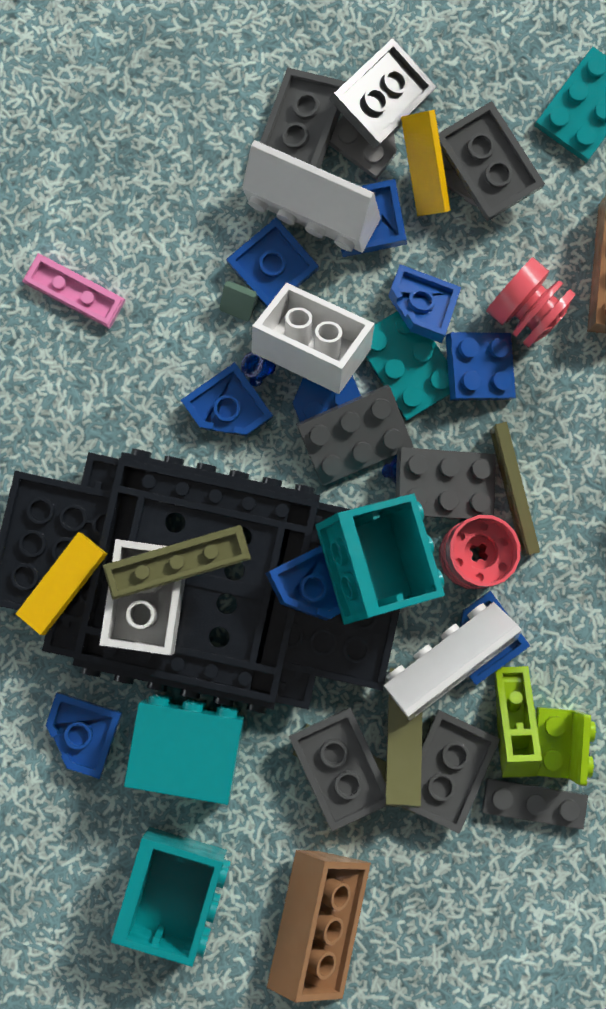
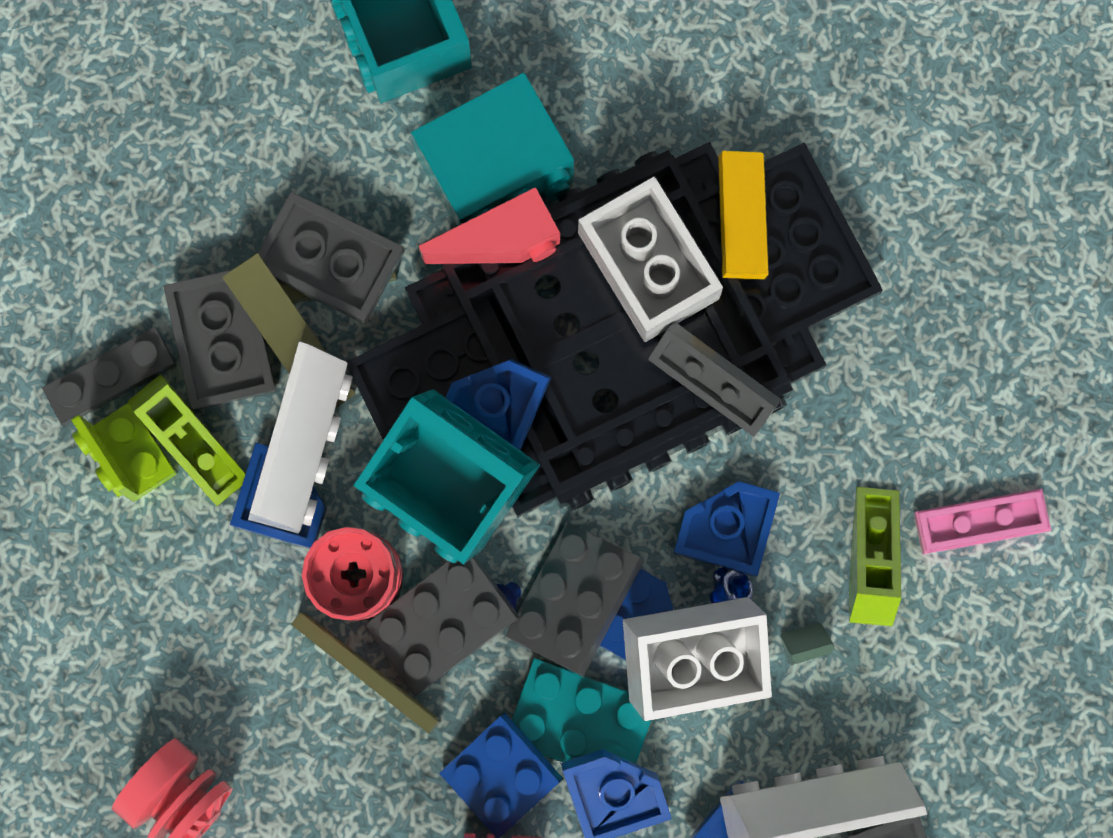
camera: 145 degrees right, 5 degrees down
blue plate [46,692,122,779] -> none
olive tile [103,525,251,600] -> none
blue plate [226,217,319,308] -> none
medium nougat slope [267,850,371,1003] -> none
none -> coral slope [419,187,560,264]
none -> dark grey plate [648,322,781,437]
none -> lime slope [849,487,902,627]

